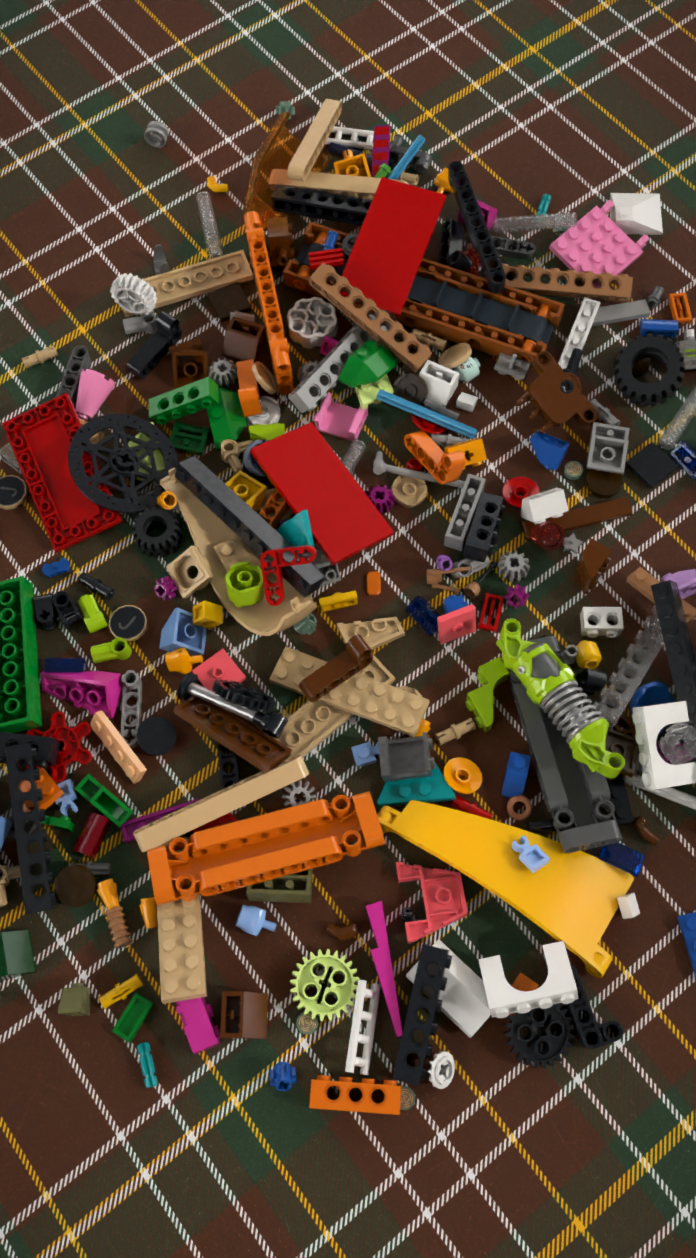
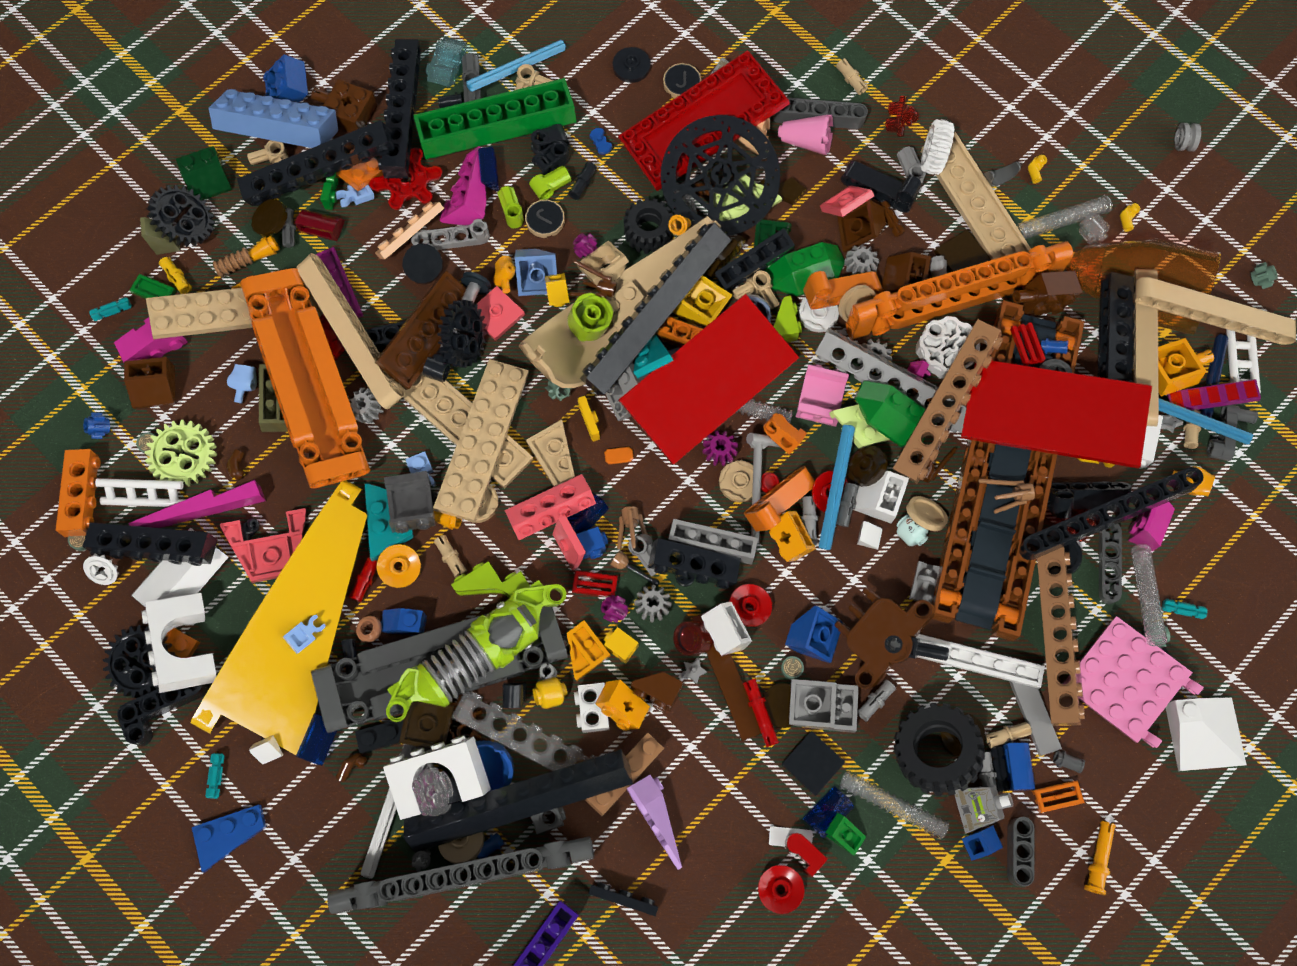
camera: 80 degrees right, 5 degrees up
green slope [74,774,134,828] -> none
green brick [149,377,219,425] -> none
red beam [260,545,317,606] -> none
reddish brown beam [299,634,373,702] -> none
bright green pin [374,163,391,178] -> none
tan pin [412,328,447,351] -> none
medium lavender pin [436,555,452,571] -> none
none -> black gear [146,185,215,247]
none -> teal axle [205,753,225,799]
none -> coral brick [504,474,596,540]
none -> light orange wing [567,620,611,681]
none -> reddish brown plant [570,260,617,299]
none -> light orange brick [595,680,650,731]
none -> yellow brick [604,627,639,664]
none -> black brick [715,228,795,292]
none -> red pin [742,678,780,748]
none -> orange leg [763,413,807,455]
none -> coral plate [820,186,874,217]
none -> clear red hips [885,96,919,137]
none -> medium nougat plant [978,479,1035,514]
none -> tan axle [985,722,1032,748]
none -> yellow arm [1028,155,1047,184]
none -> clear head [1079,214,1110,244]

